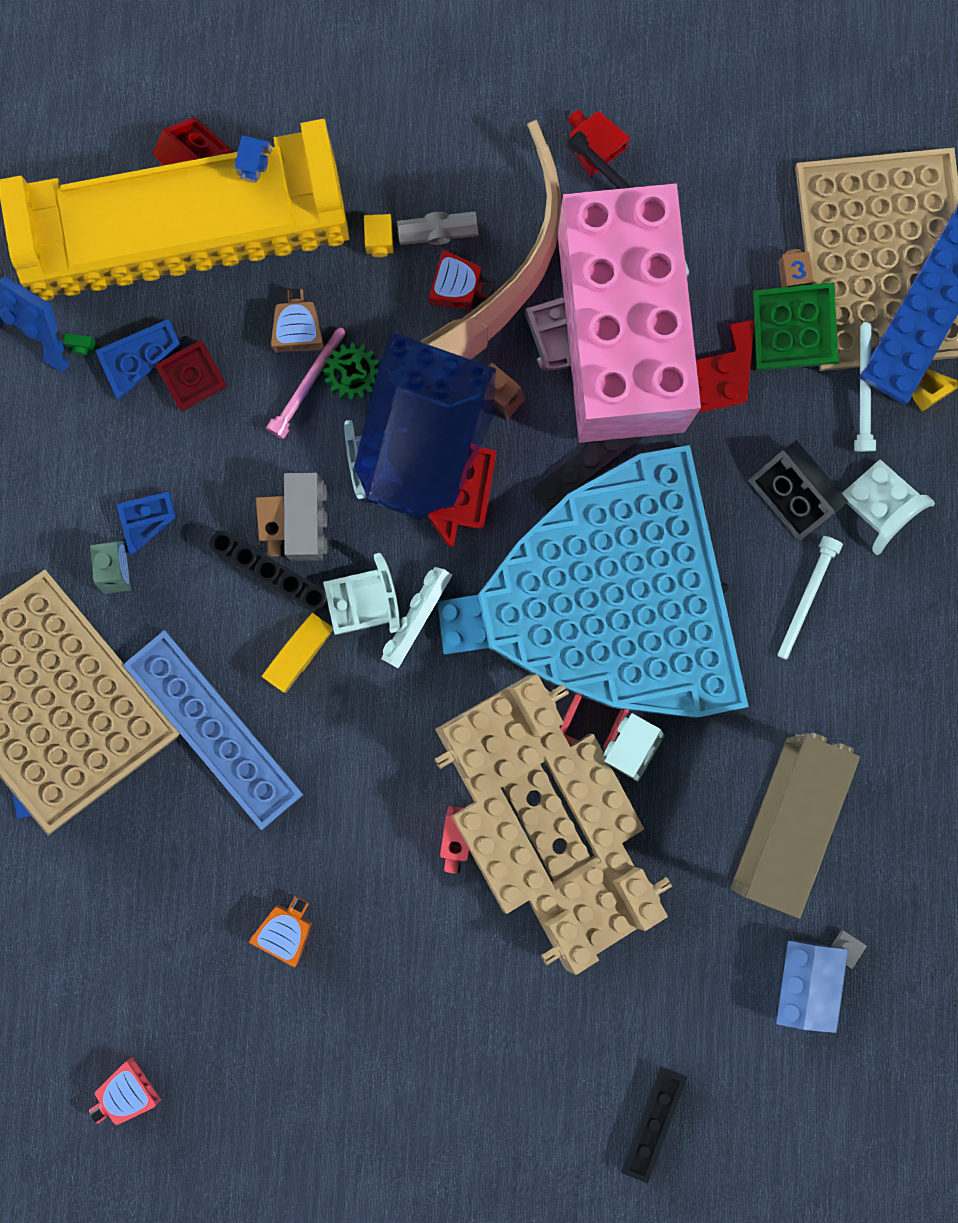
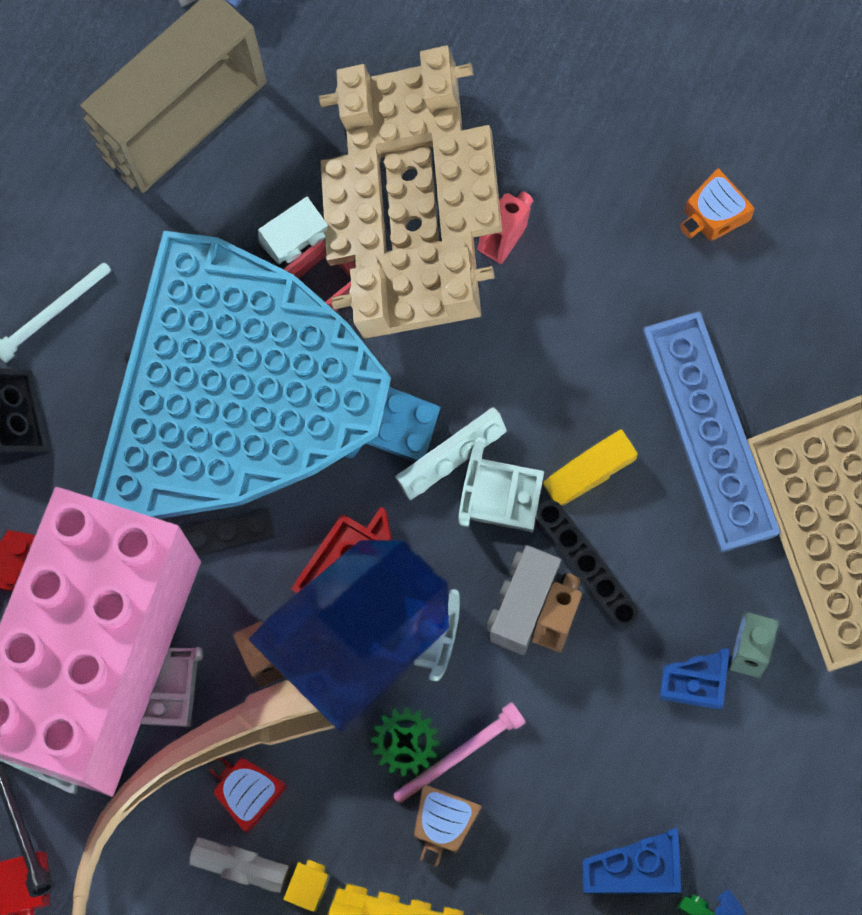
camera: 155 degrees left, 10 degrees down
dark red plate [155,339,228,412] -> none

